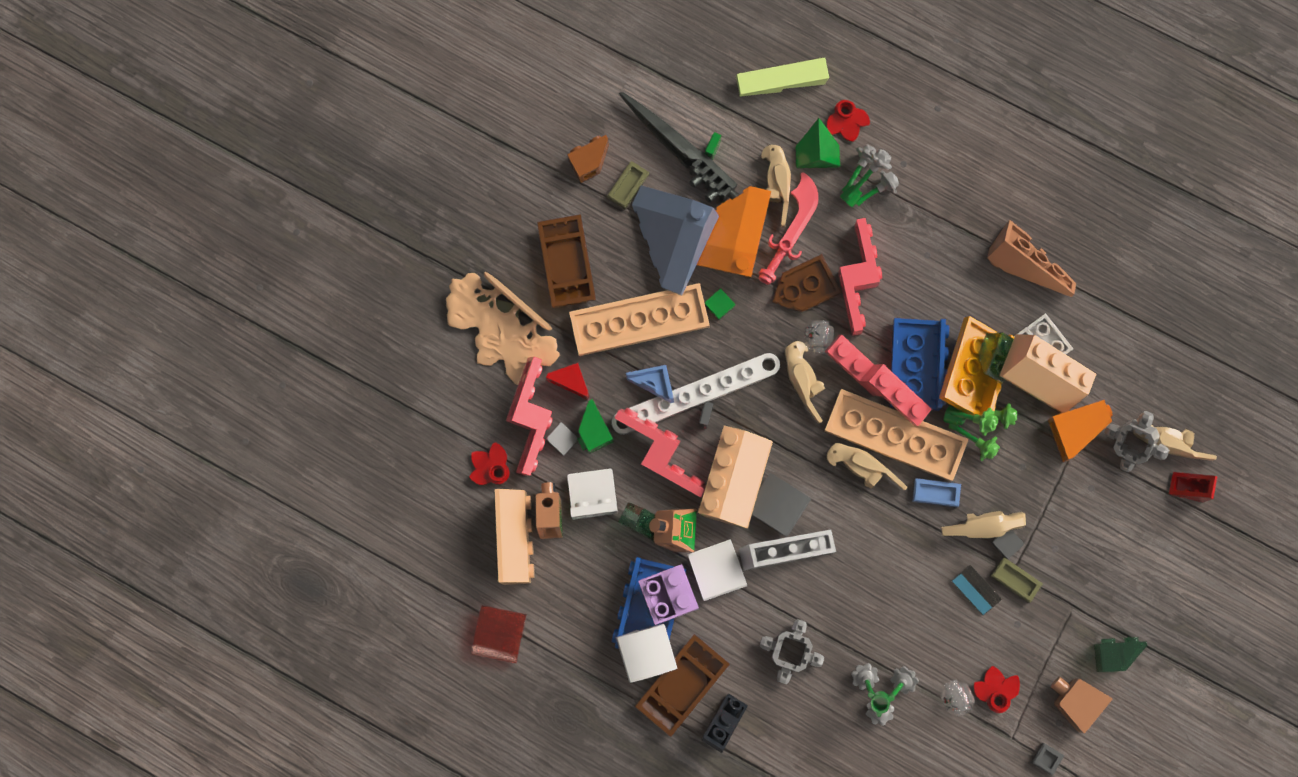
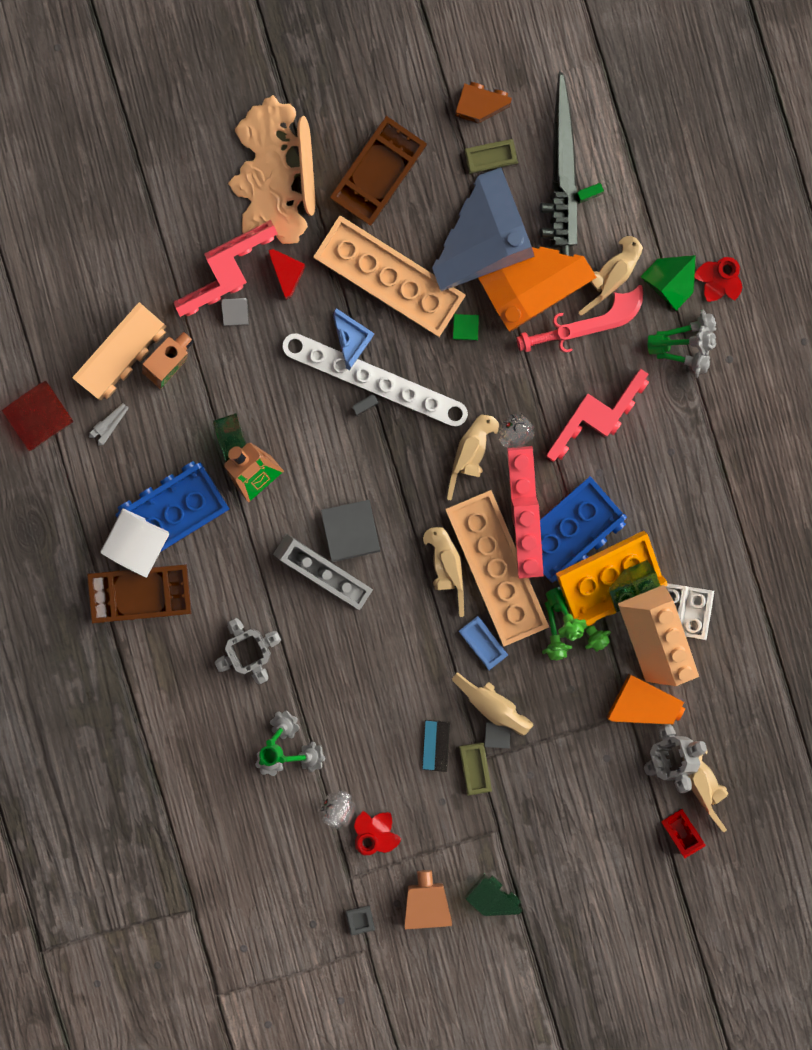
camera: 40 degrees right, 10 degrees up
red plate [469,442,510,485] -> none
white bracket [567,469,618,520] -> none
green slope [577,399,614,454] -> none
coral bracket [615,408,706,497] -> none
lavender slope [639,564,699,625] -> none
white slope [688,539,747,601] -> none
light nougat slope [698,426,773,529] -> none
black slope [701,693,748,753] -> none
yellowish green slope [736,58,829,96] -> none
reddish brown tile [772,254,842,312] -> none
nougat wedge [987,220,1076,297] -> none
none -> light grey piece [89,403,129,446]

